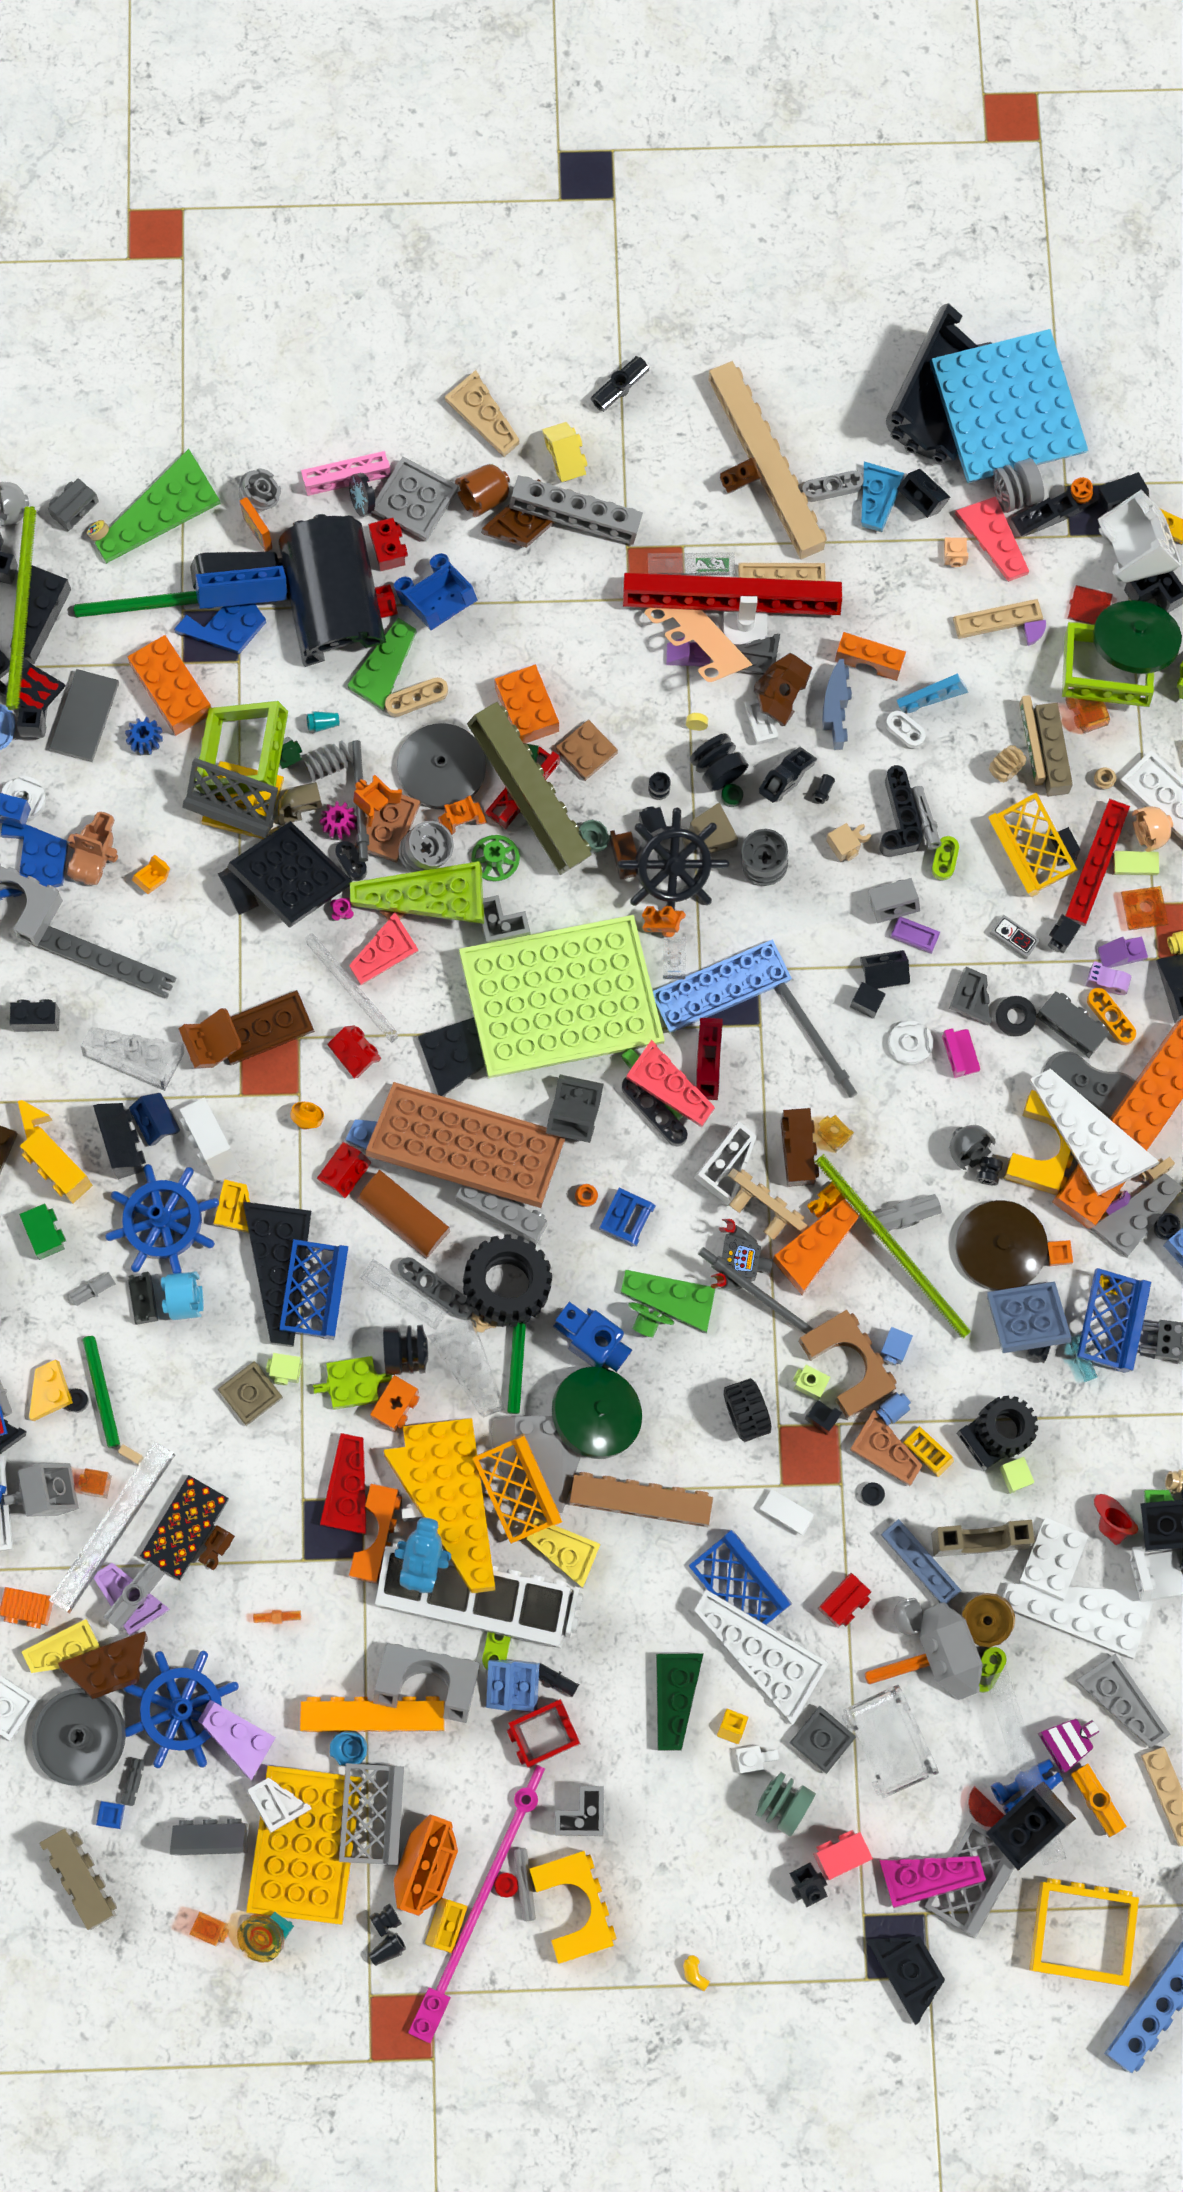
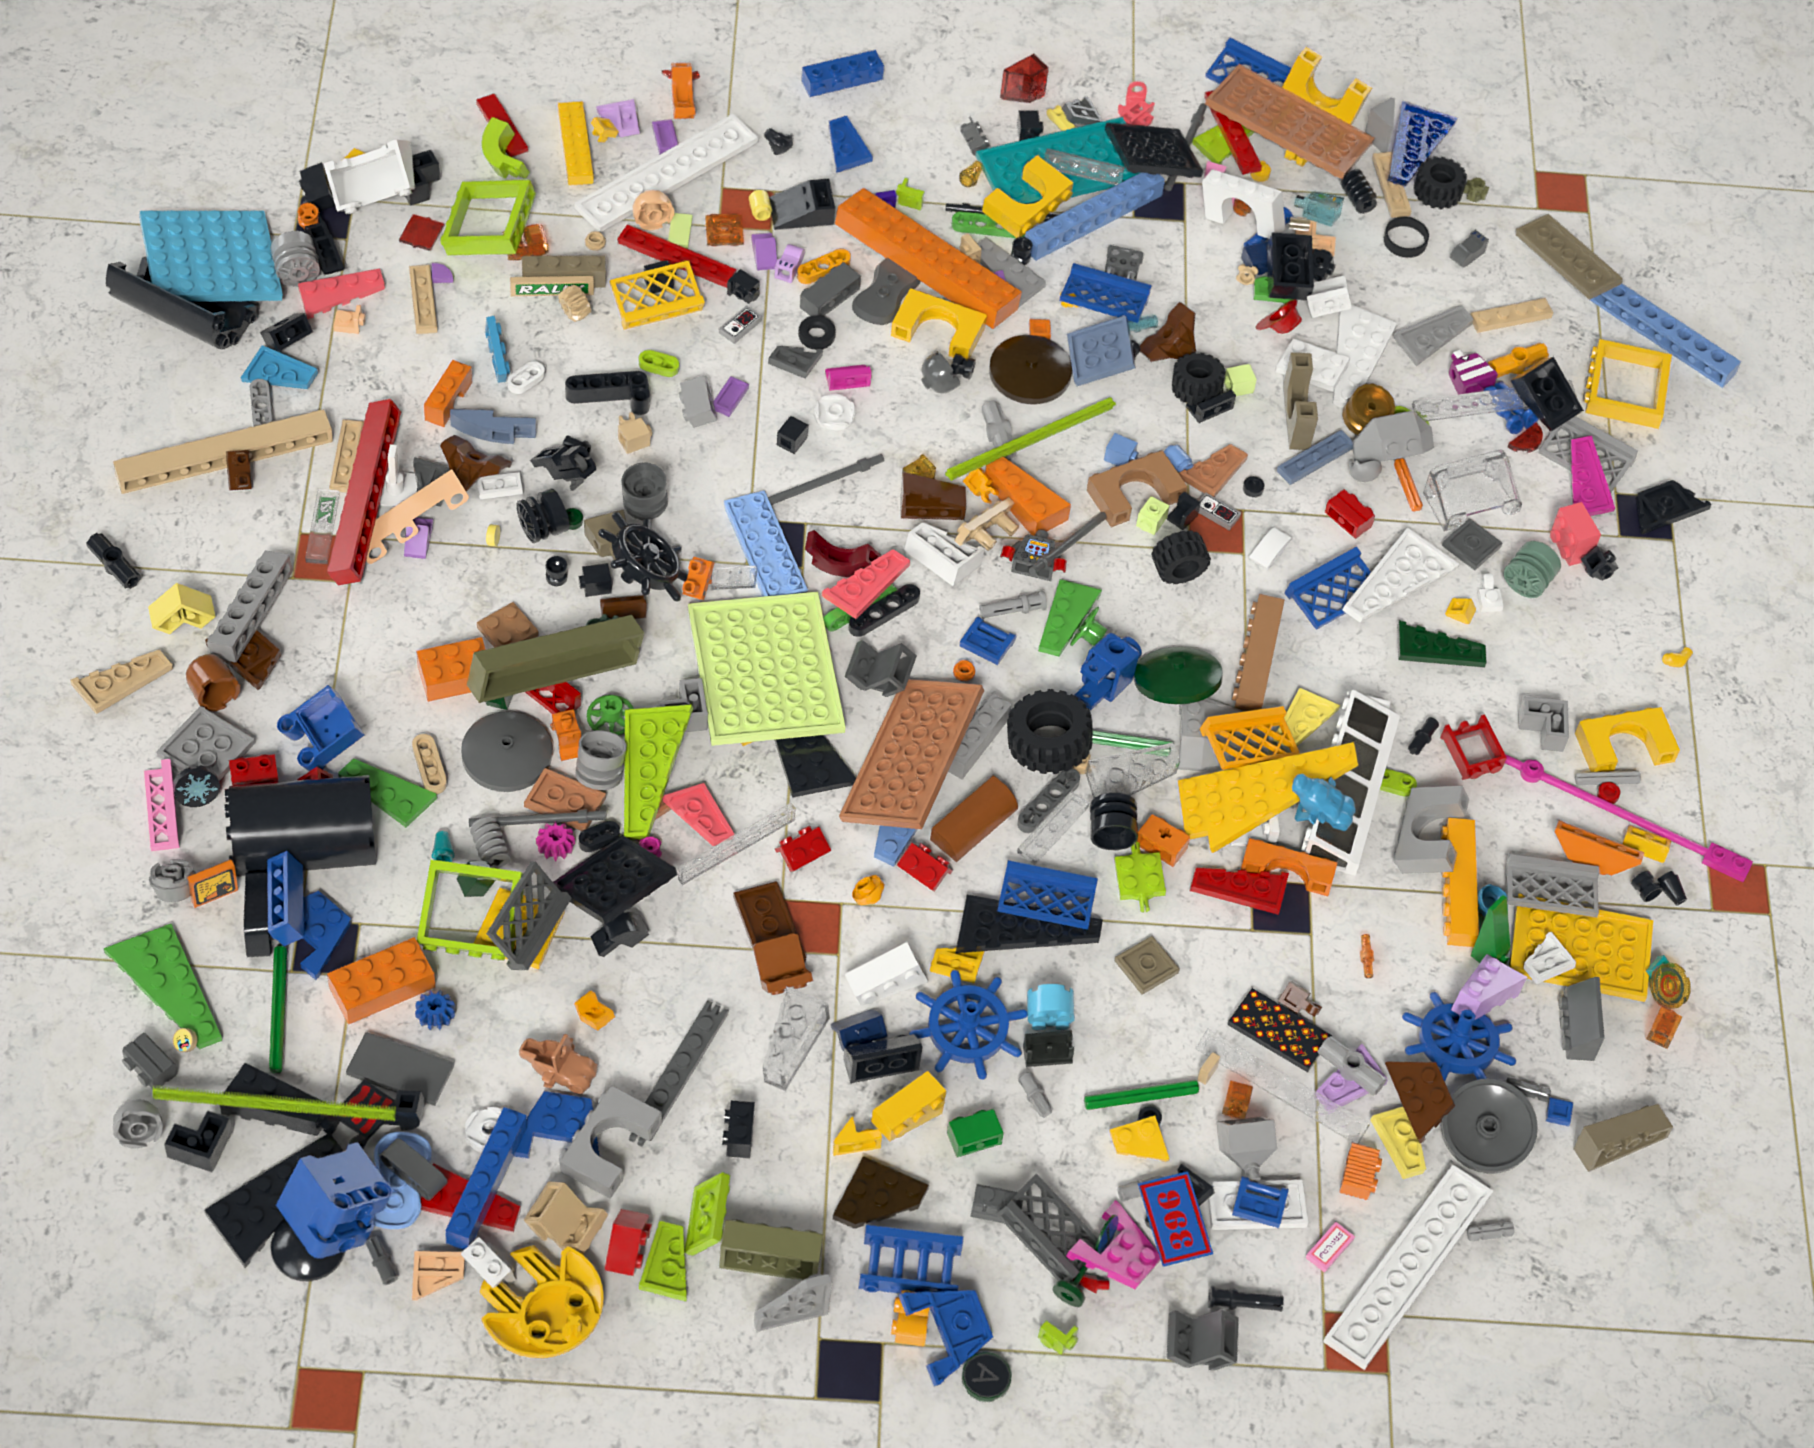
camera: 90 degrees left, 20 degrees down
yellowish green brick [266,1353,302,1385] -> none
dark tan brick [278,782,322,825] -> none
orange piece [353,775,402,827] -> none
medium blue slope [486,1660,540,1712] -> none
black panel [860,950,910,989] -> none
yellow slope [903,1426,954,1477] -> none
light grey pin [911,786,942,849] -> none
white wing [1030,1069,1159,1196] -> none
dark green dish [1093,600,1182,674] -> none
none -> light grey pin [979,591,1047,619]
none -> reddish brown piece [1139,302,1196,362]
none -> tile [1199,492,1241,531]
none -> green wedge [1471,895,1511,964]

